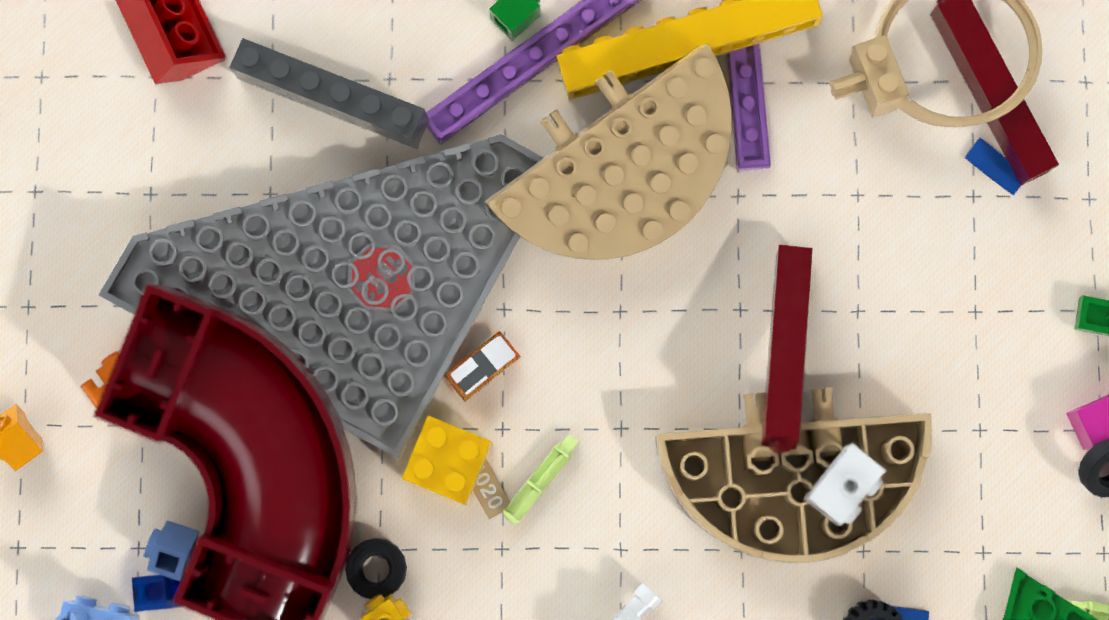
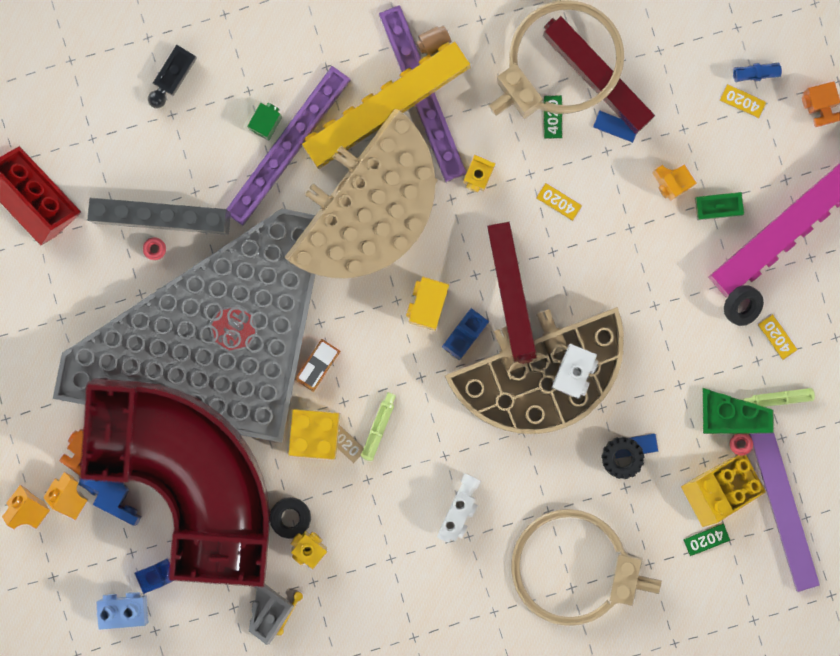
camera: 15 degrees left, 5 degrees up
medium blue brick [144,520,200,581] -> none
none -> light orange brick [43,472,88,520]
none -> blue plate [78,479,142,526]
none -> coral plate [143,237,166,260]
none -> yellow brick [406,276,449,331]
none -> blue slope [442,308,489,361]
none -> yellow brick [463,154,496,193]
none -> yellow sticker [536,183,582,221]
none -> green sticker [544,96,562,139]
none -> light orange brick [652,164,697,201]

